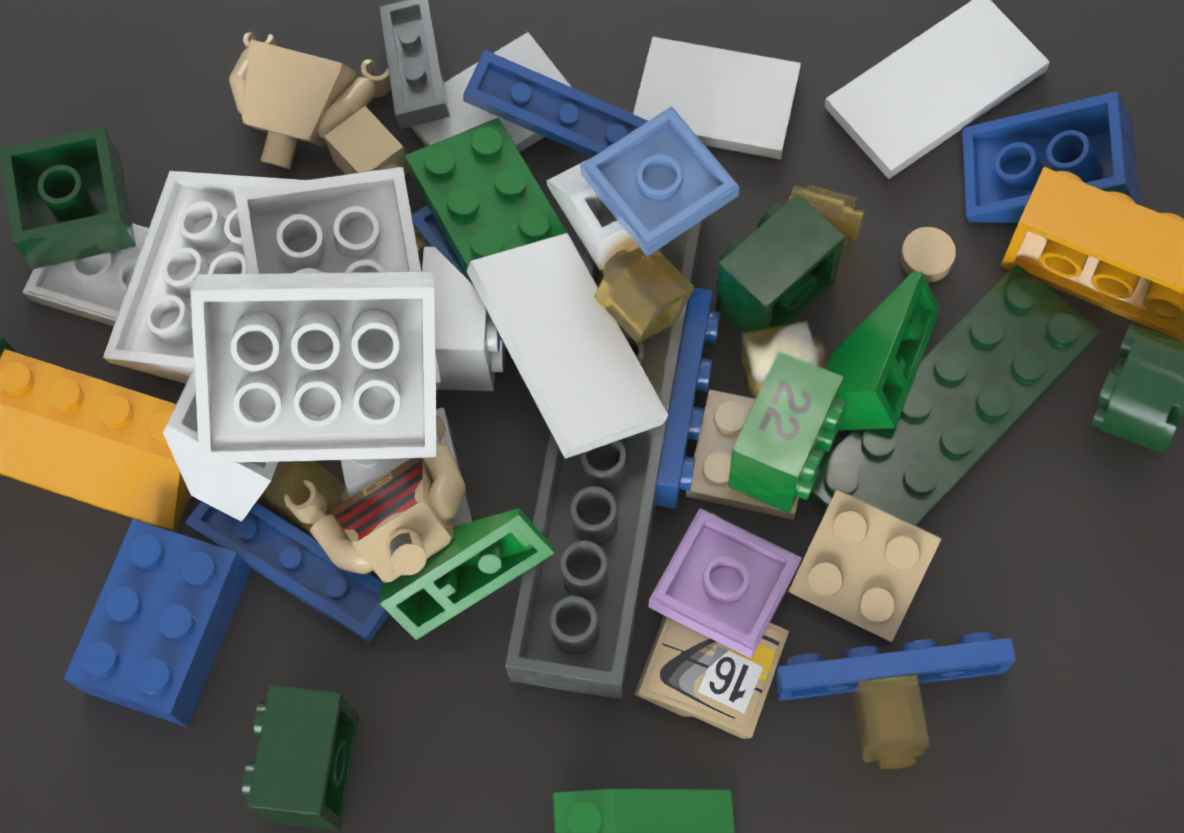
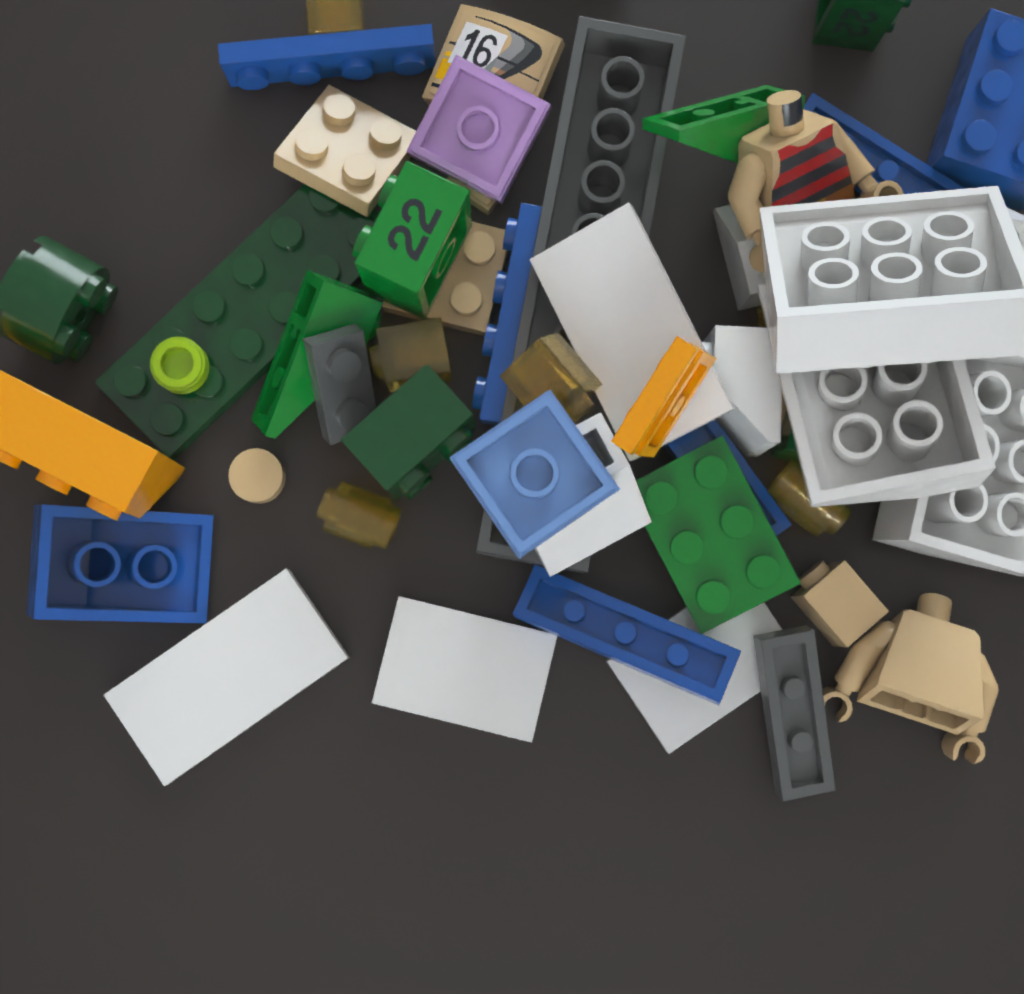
camera: 170 degrees right, 15 degrees up
none -> lime tile [150,337,210,394]
none -> dark grey plate [303,324,376,445]
none -> light orange plate [611,336,717,457]

